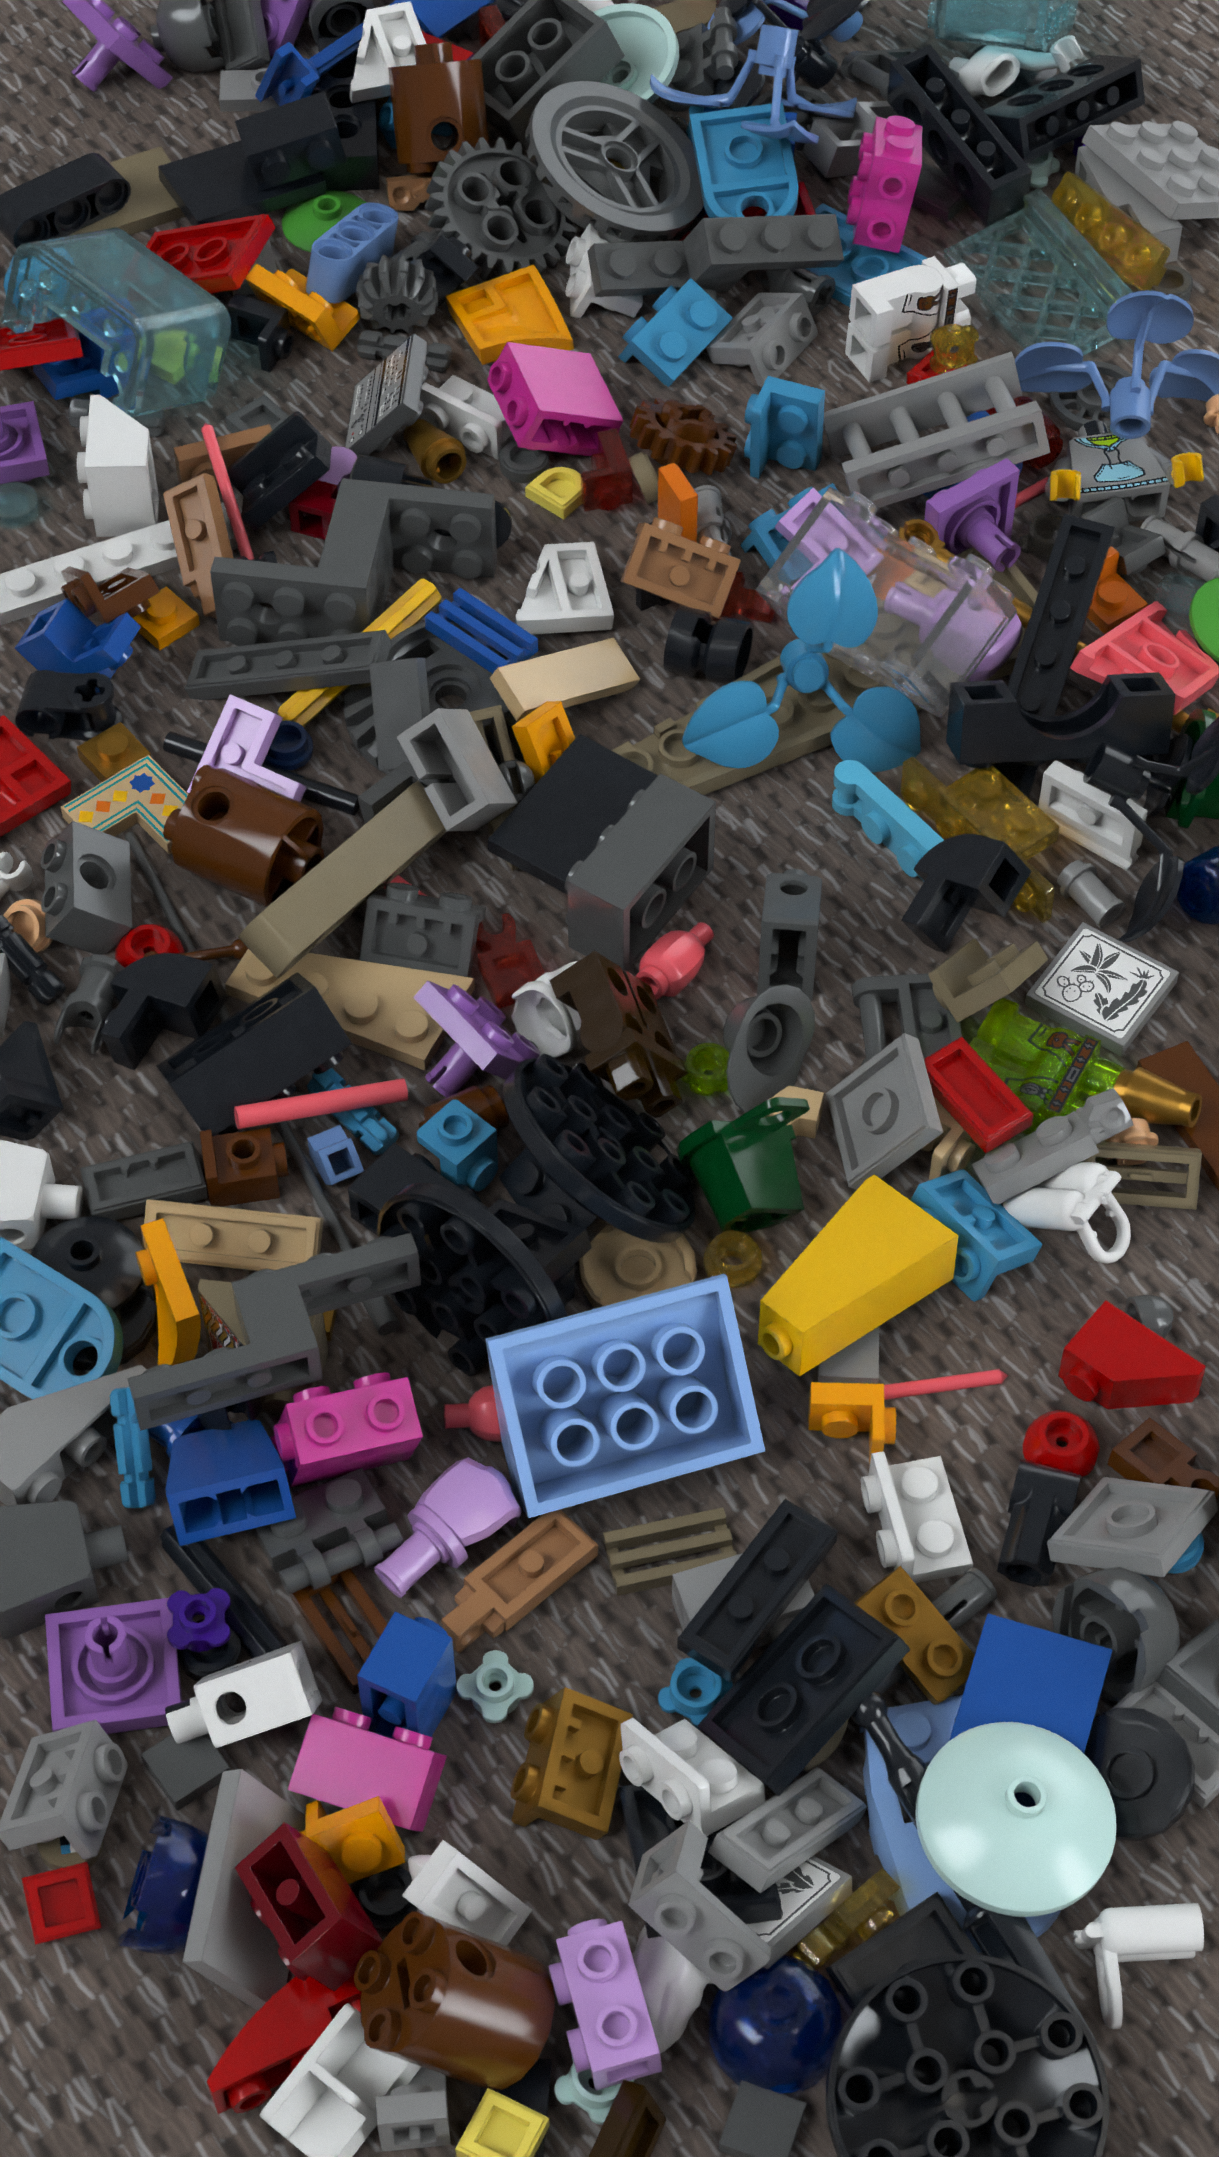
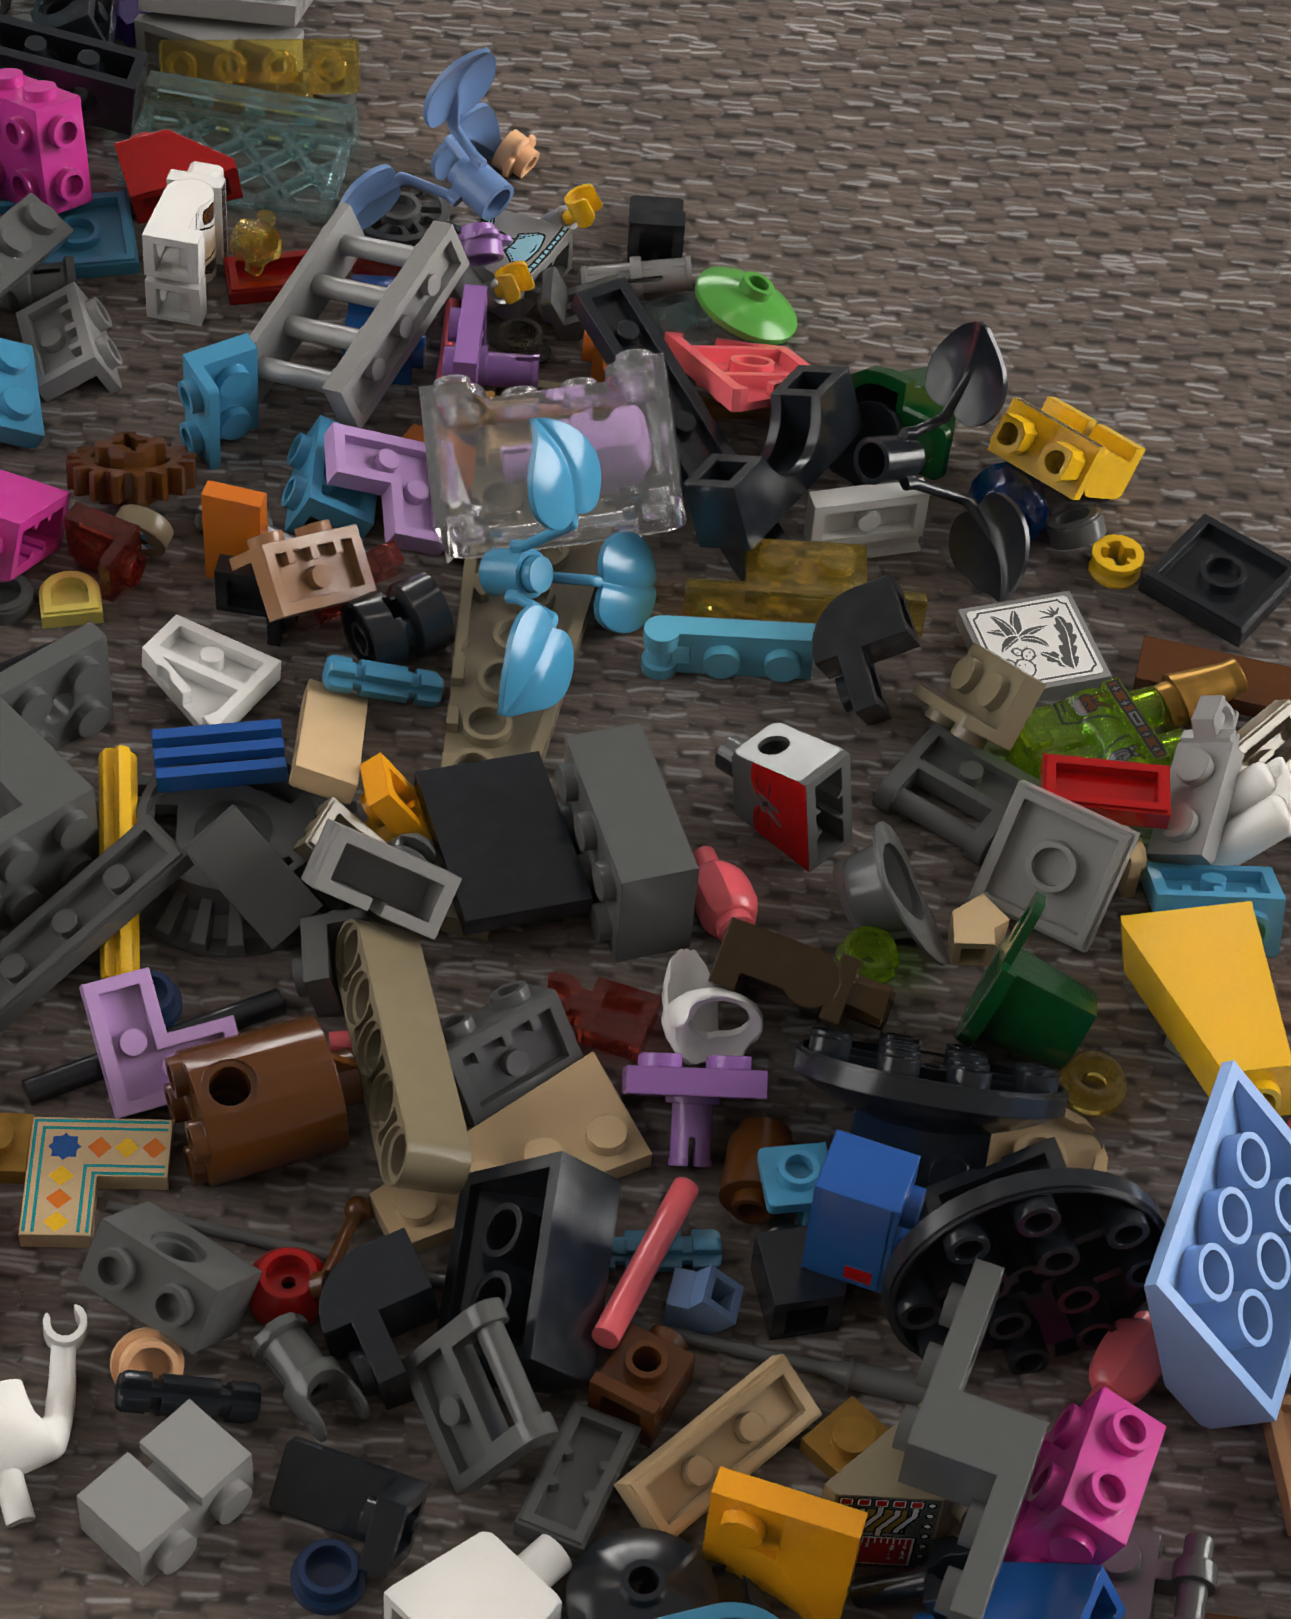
camera: 55 degrees left, 5 degrees down
lavender piece [374,1457,522,1598] -> none
light grey pin [1057,860,1126,929] -> none
none -> red slope [114,129,243,224]
none -> dark azure axle [322,655,444,708]
none -> dark grey plate [401,1297,560,1495]
none -> medium lavender plate [457,222,512,266]
none -> blue brick [801,1129,927,1293]

